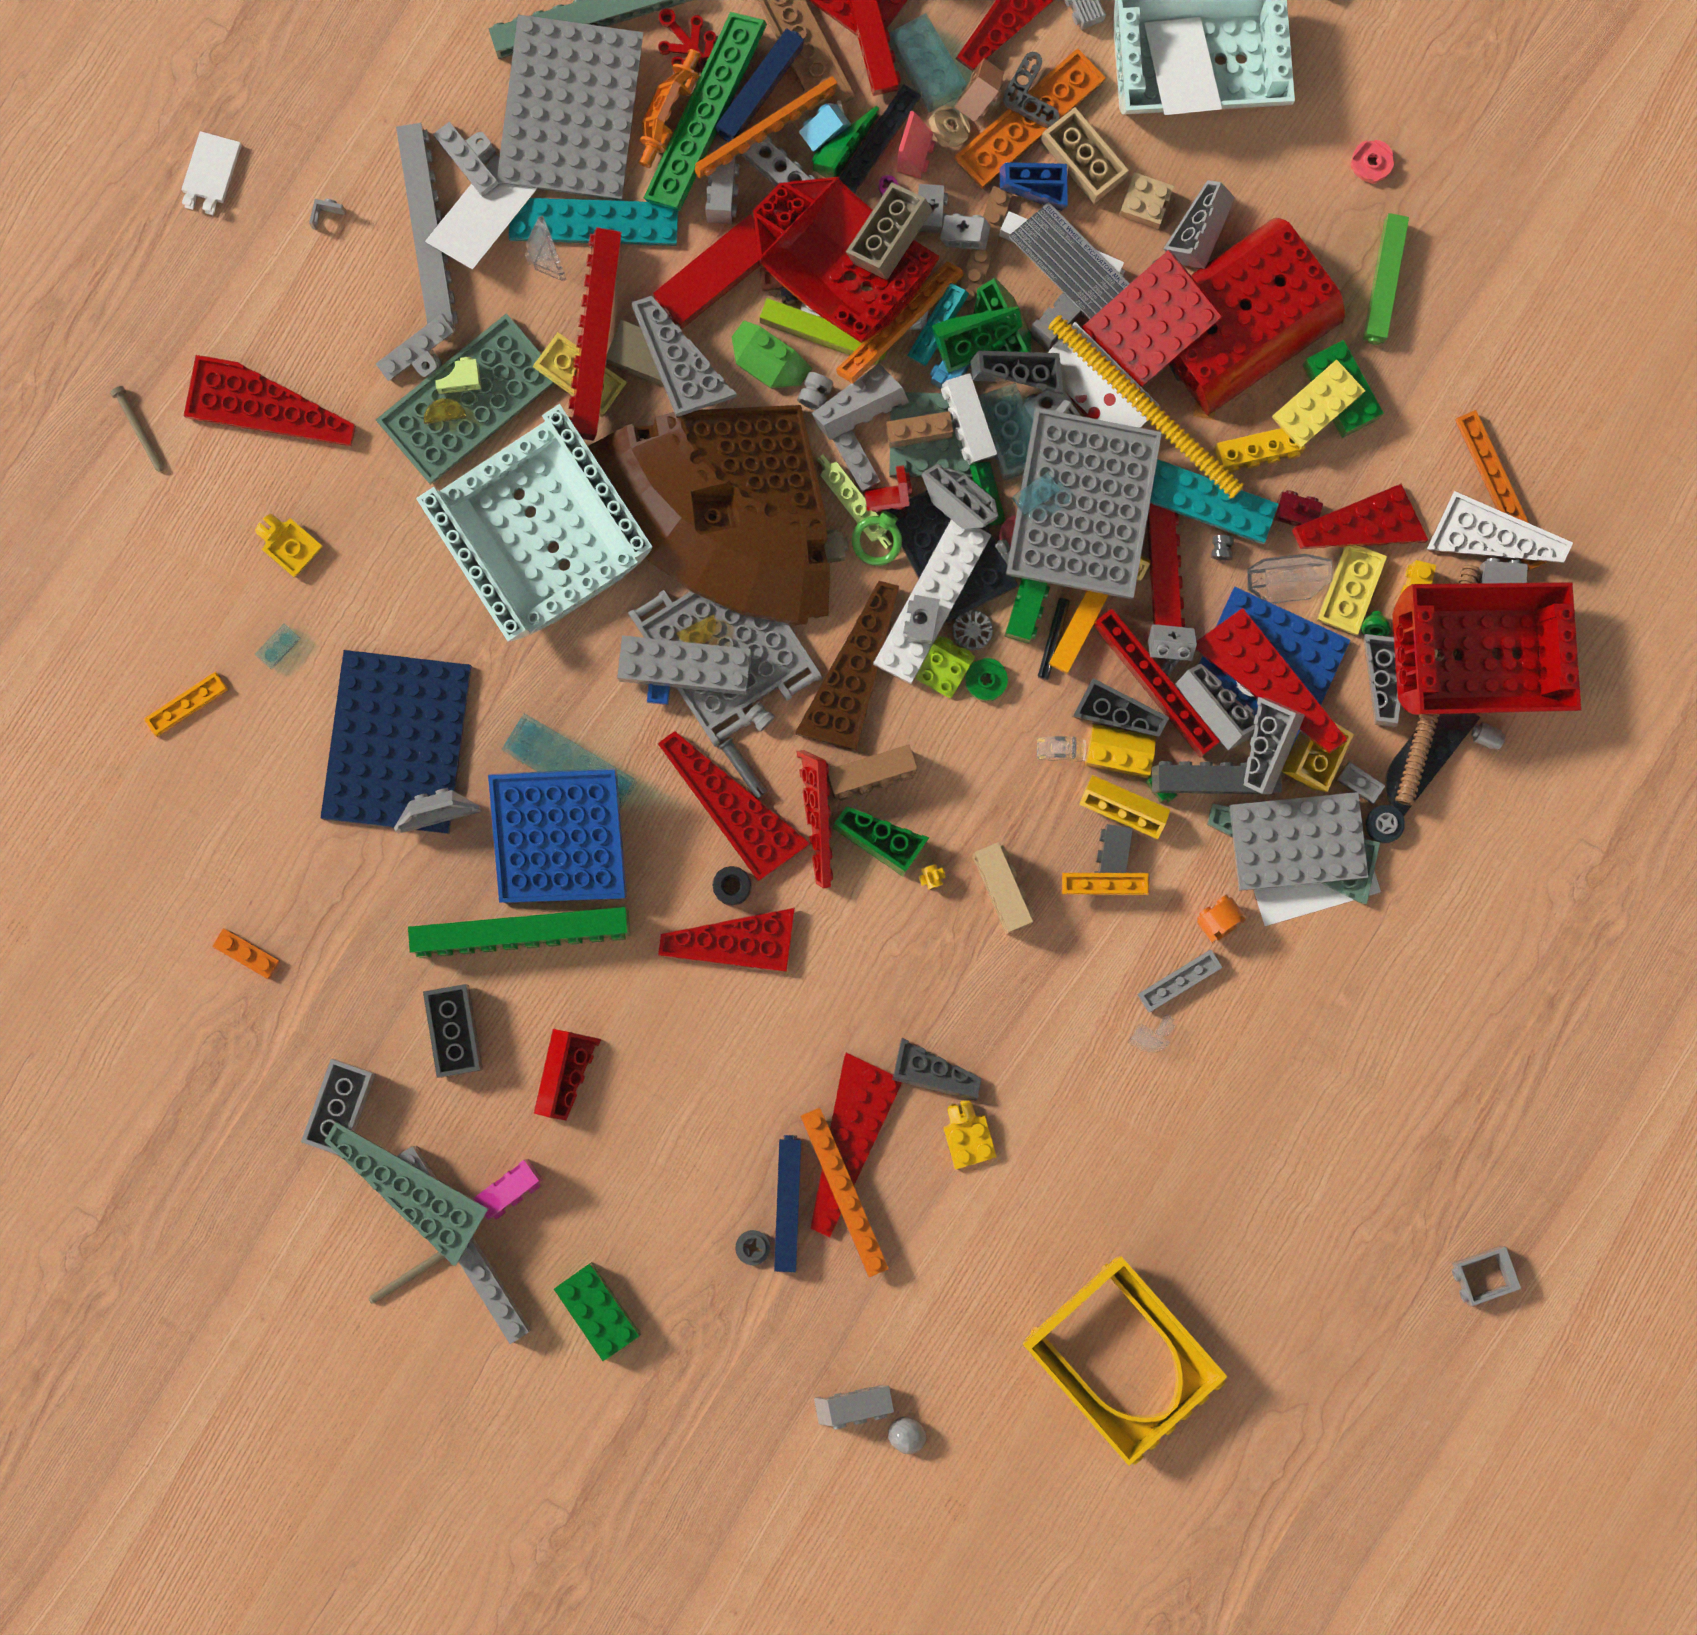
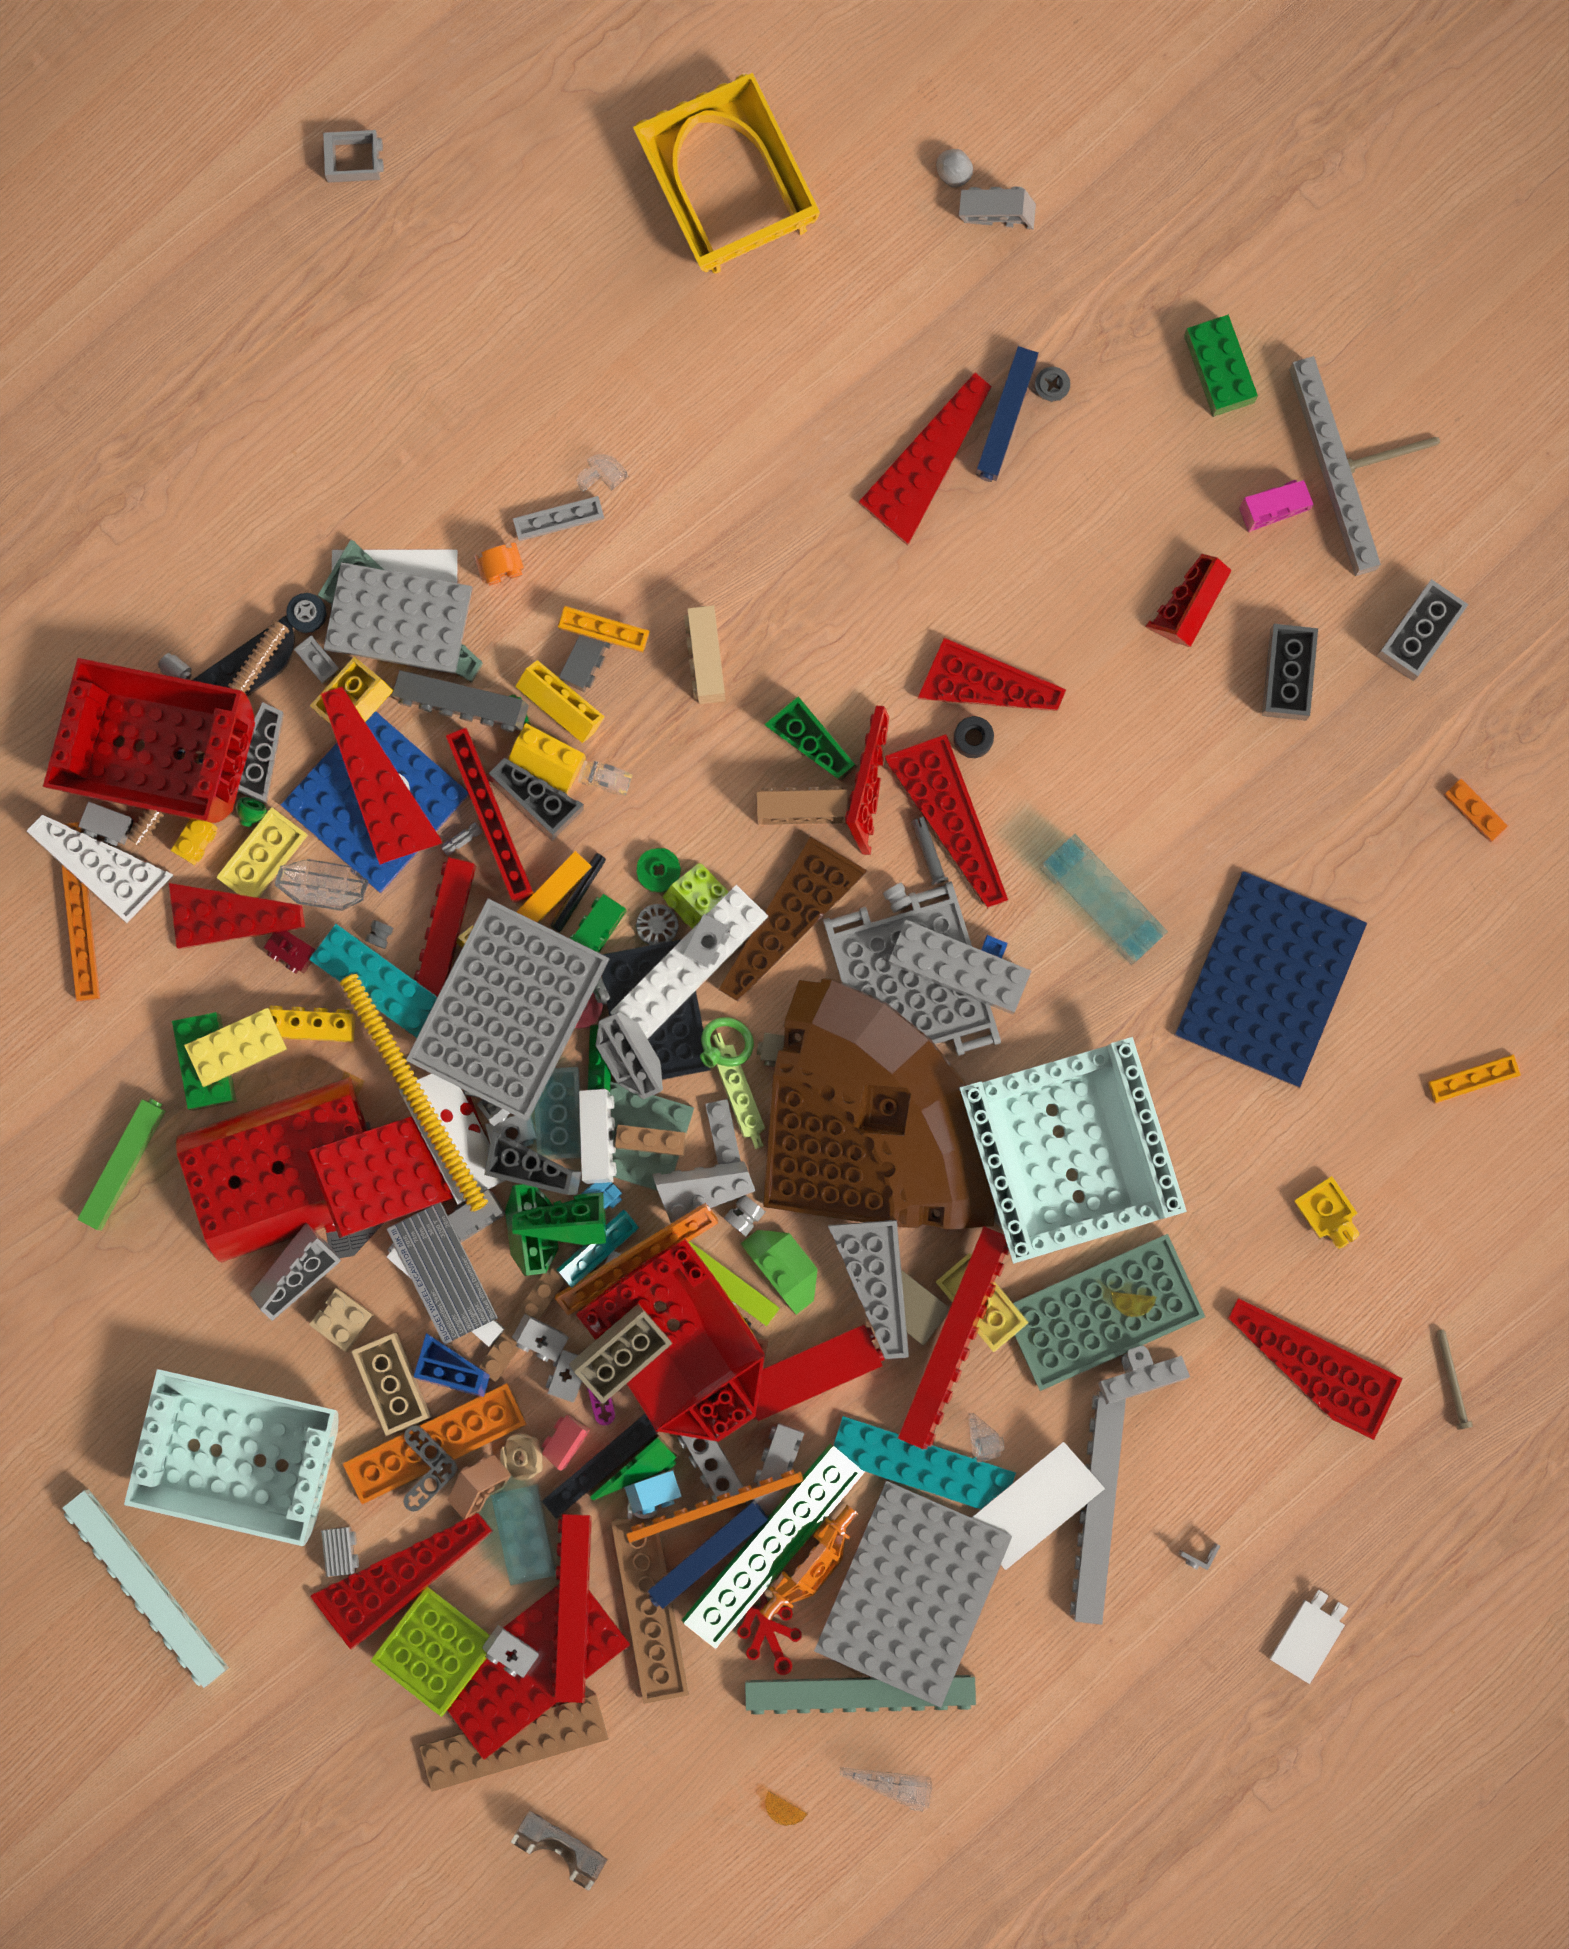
camera: 155 degrees left, 0 degrees up
clear light blue plate [255,623,301,670] -> none
sand green wing [325,1122,489,1266] -> none
light grey wedge [394,788,482,834] -> none
green brick [408,907,630,958] -> none
light grey plate [433,122,499,197] -> none
yellowish green arch [435,357,481,394] -> none
blue plate [488,768,627,903] -> none
clear yellow tile [676,614,717,644] -> none
orange plate [800,1107,889,1277] -> none
red bracket [865,465,912,512] -> none
dark grey wing [892,1038,981,1101] -> none
yellow gear [919,864,946,890] -> none
yellow plate [943,1101,997,1170] -> none
clear light blue plate [1012,472,1060,515] -> none
white sticker [1144,17,1222,115] -> none
light grey brick [1148,624,1197,661] -> none
light grey wedge [1175,664,1255,750] -> none
light grey wedge [1243,697,1305,794] -> none
coral plate [1350,140,1394,184] -> none

